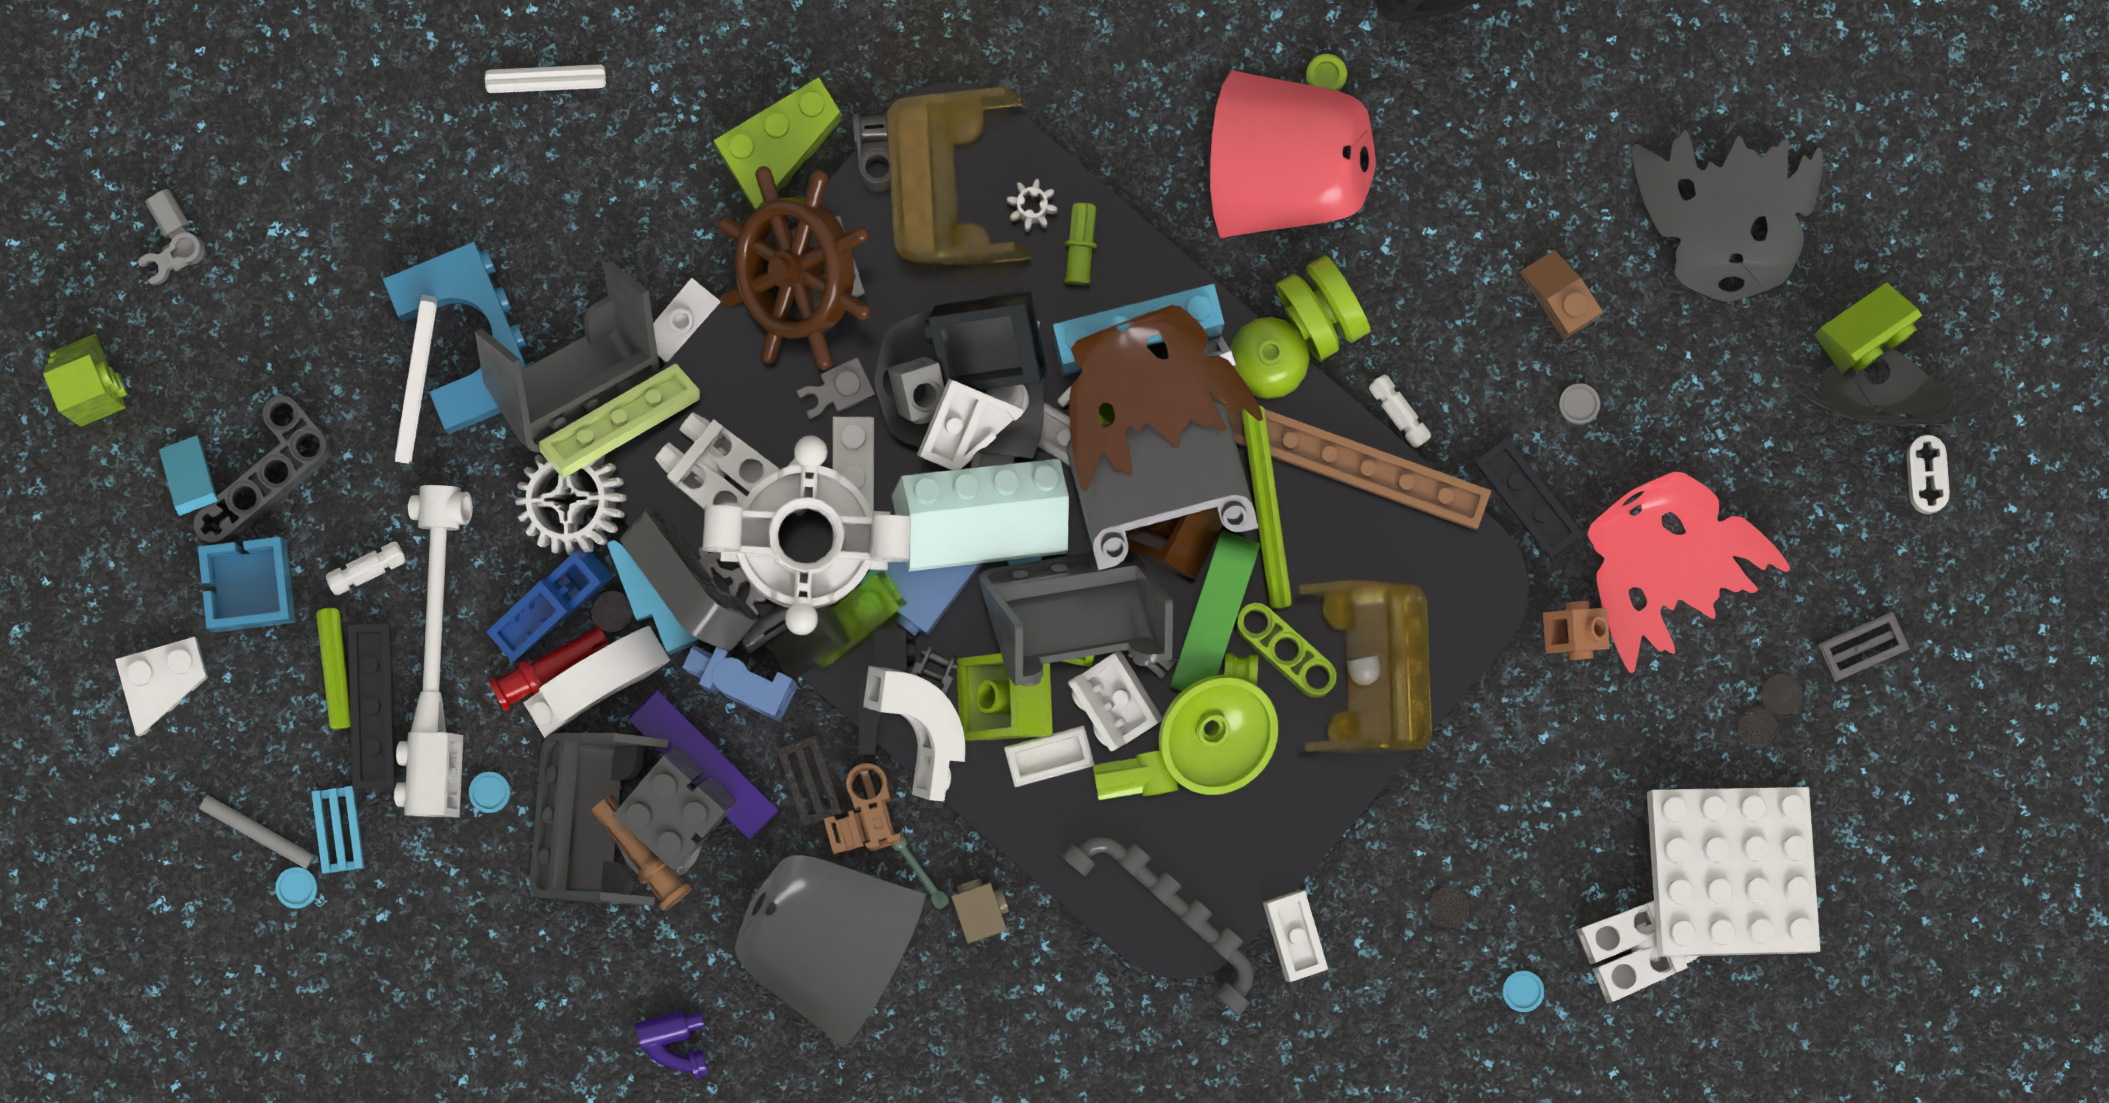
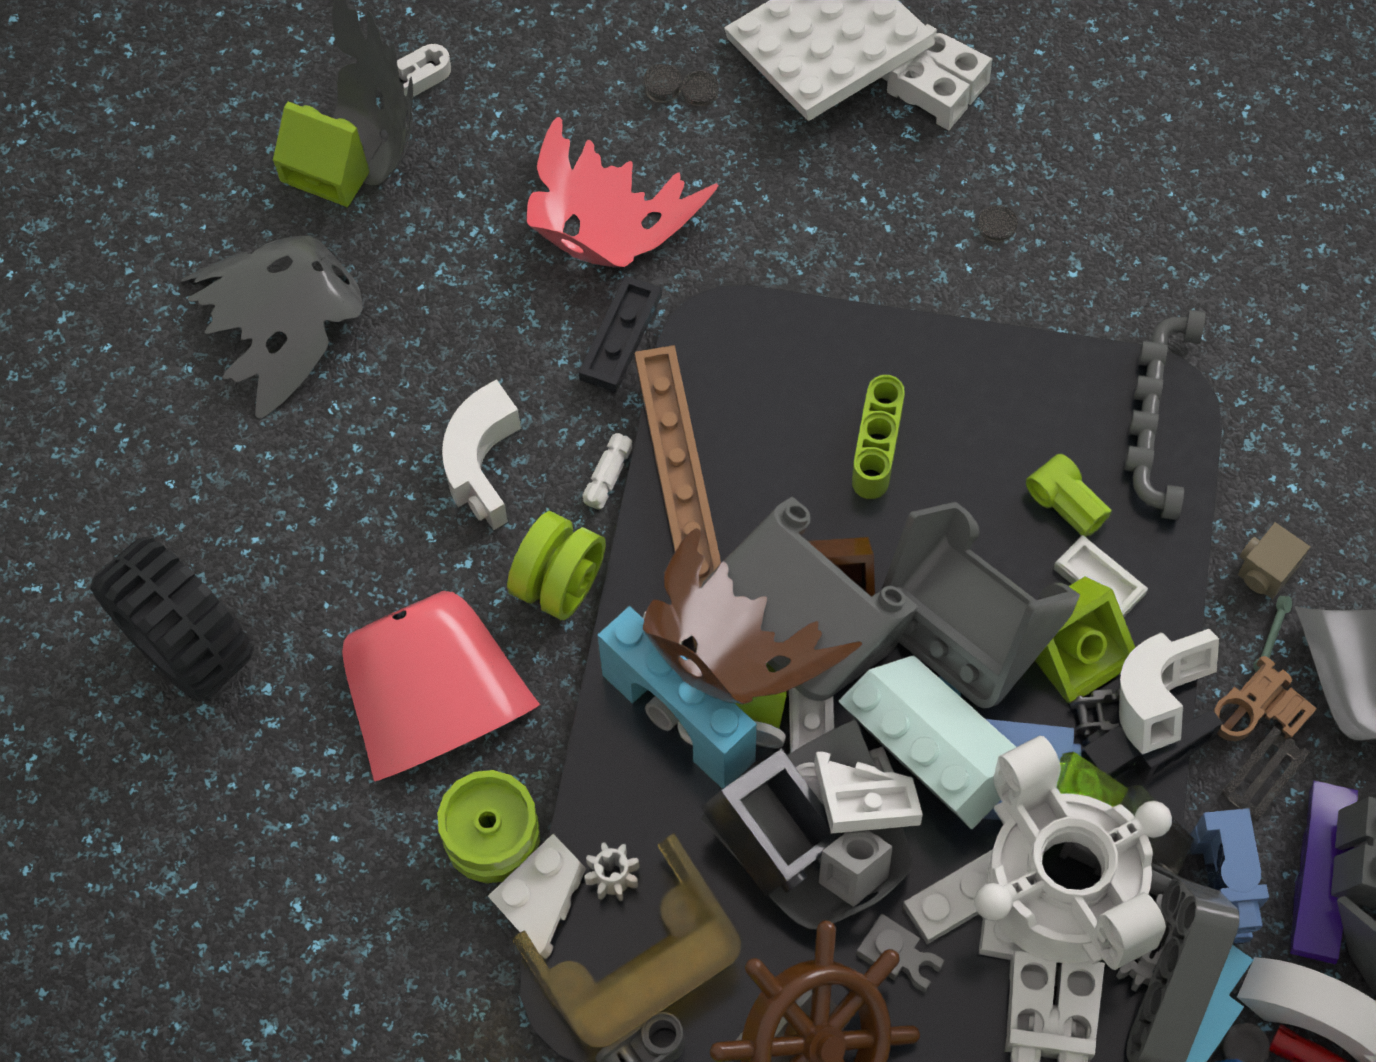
camera: 115 degrees left, 20 degrees down
lime axle [1064,202,1097,286] -> none
white bracket [1068,651,1163,751] -> none
lime dish [1159,675,1278,795] -> none
bright green beam [1170,530,1260,692] -> none
lime wheel [1223,652,1258,686] -> none
lime cylinder [1230,317,1310,400] -> none
lime axle [1242,405,1292,609] -> none
white plate [1262,890,1328,982] -> none
clear yellow windscreen [1300,580,1432,753] -> none
lime tile [1306,54,1347,91] -> none
light grey hinge [1346,654,1381,686] -> none
medium azure piece [1502,971,1544,1012] -> none
medium nougat slope [1520,250,1603,340] -> none
nougat brick [1543,601,1610,660] -> none
light grey piece [1559,383,1600,425] -> none
flat silver tile [1816,612,1910,683] -> none
none -> lime wheel [437,770,540,883]
none -> white arch [442,379,521,530]
none -> white wing [488,834,586,959]

